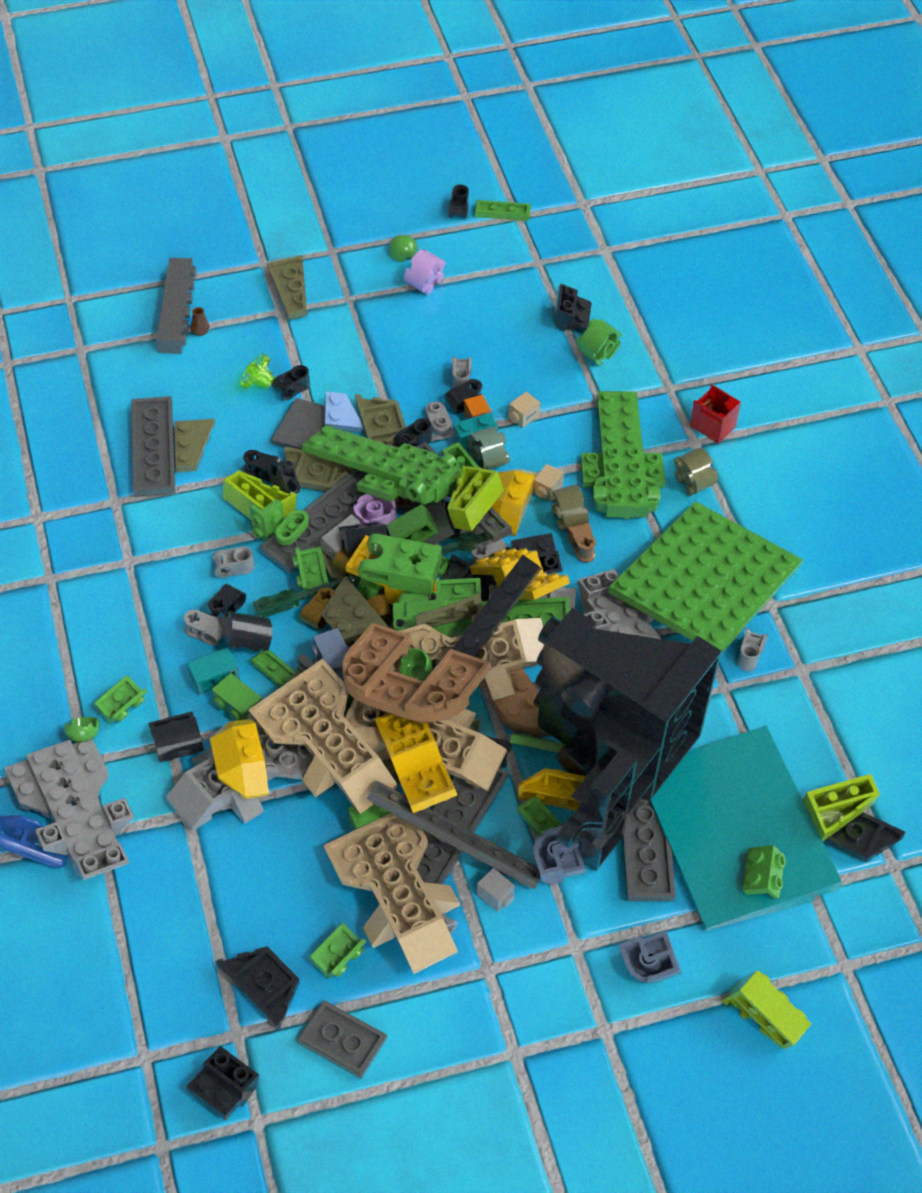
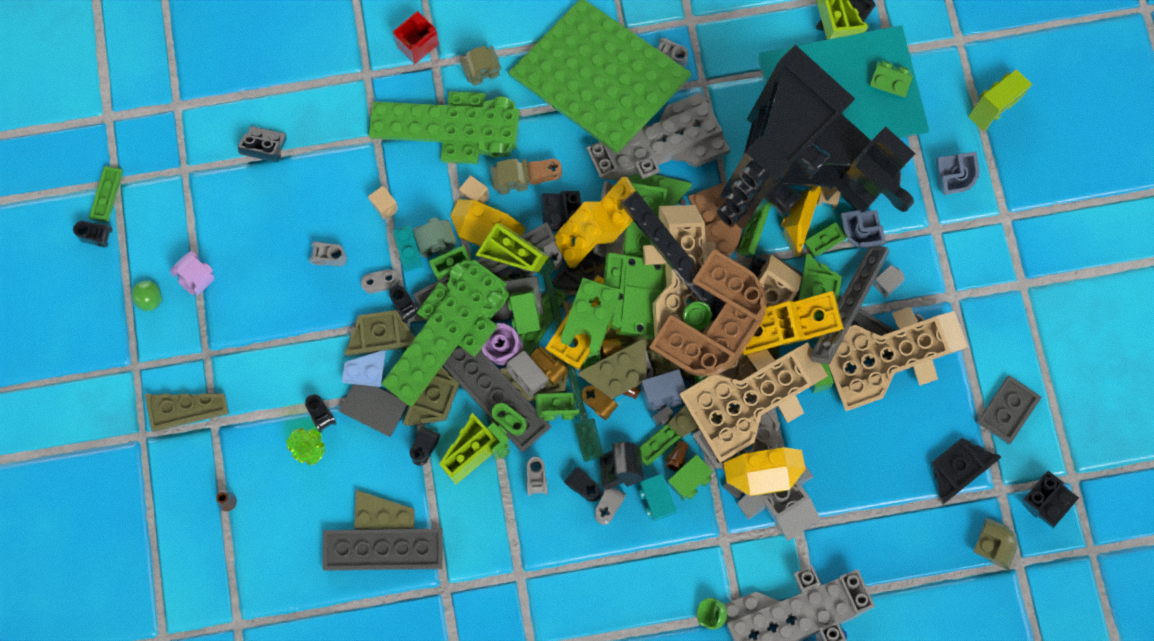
camera: 80 degrees left, 20 degrees up
bright green bracket [93,675,147,724] -> none
black brick [148,711,204,762] -> none
dark grey brick [156,258,197,354] -> none
black piece [268,461,300,494] -> none
bright green bracket [308,922,367,979] -> none
black hinge [338,521,387,553] -> none
olive wing [415,593,482,628] -> none
black piece [444,379,482,414] -> none
orange brick [464,395,491,419] -> none
bright green brick [576,319,622,365] -> none
none -> reddish brown cone [665,441,688,472]
none -> bright green wing [798,254,842,320]
none -> olive brick [973,517,1018,570]

